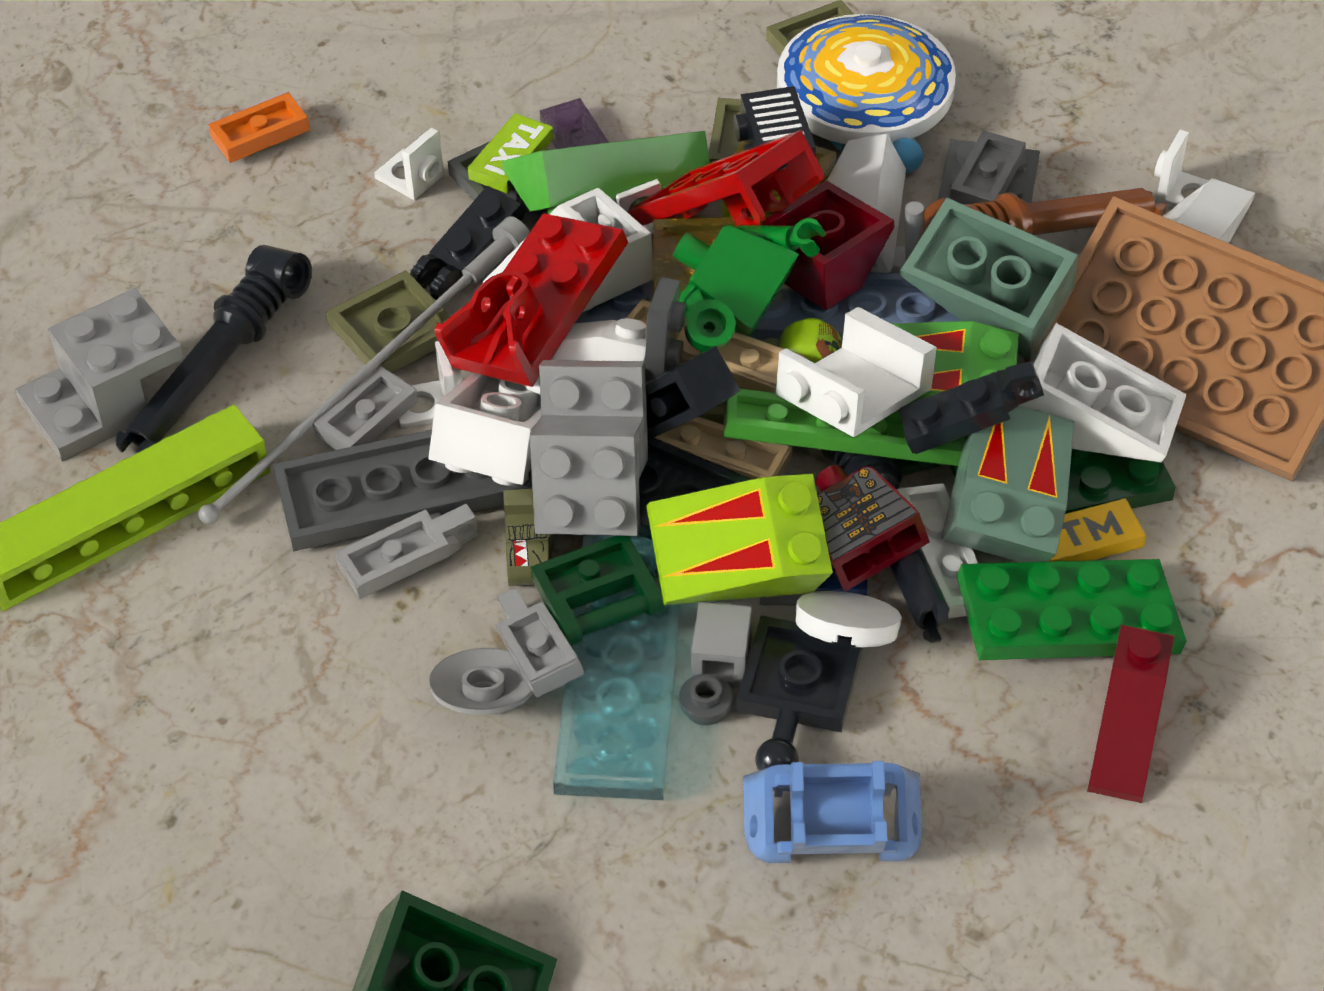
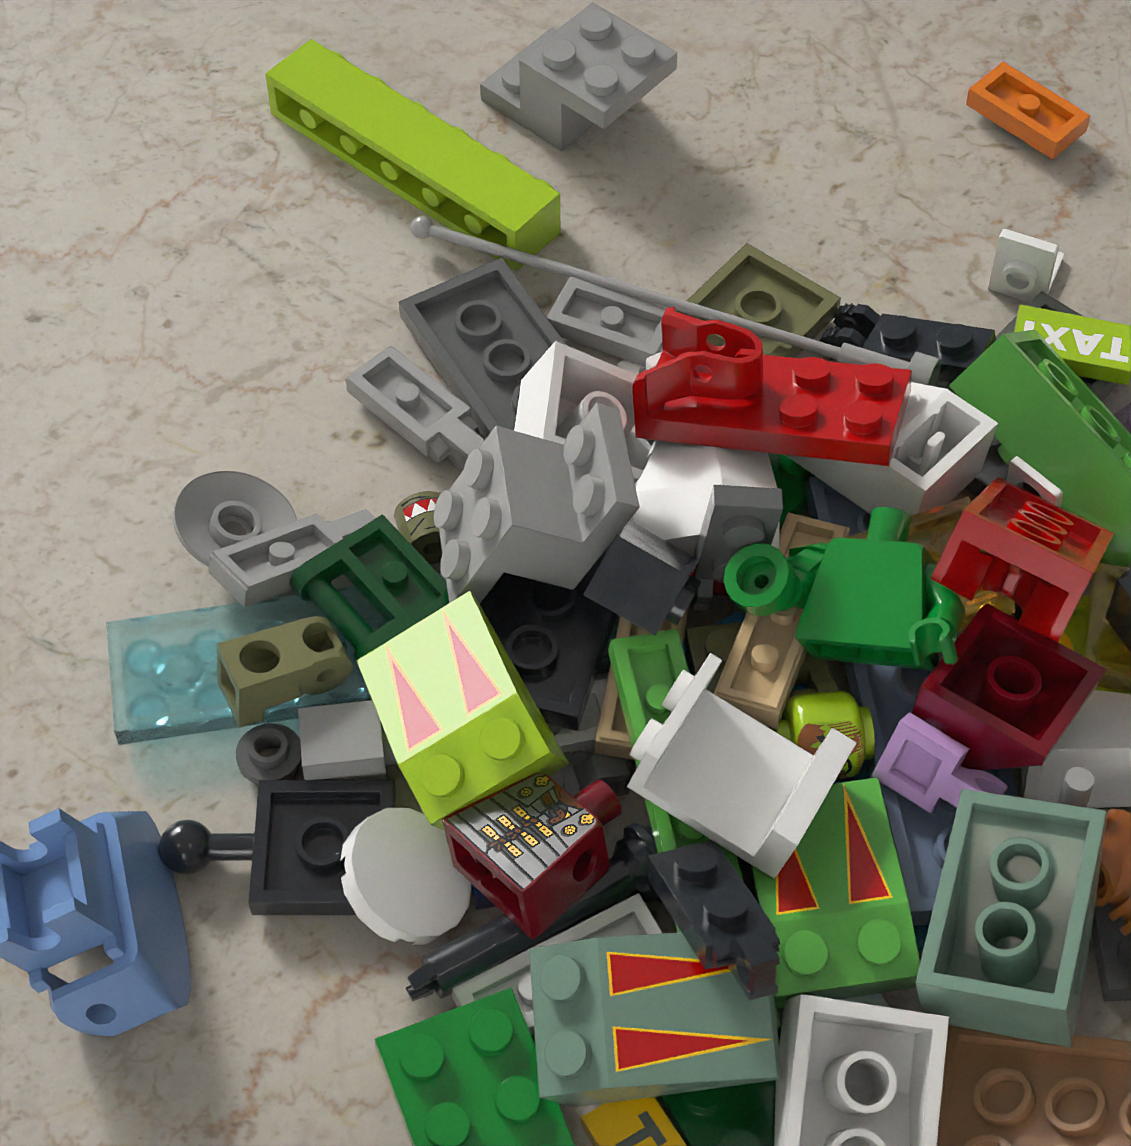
camera: 75 degrees right, 5 degrees up
black piece [116,244,312,453] -> none
none -> olive leg [217,616,353,728]
none -> lavender plate [871,712,1008,813]

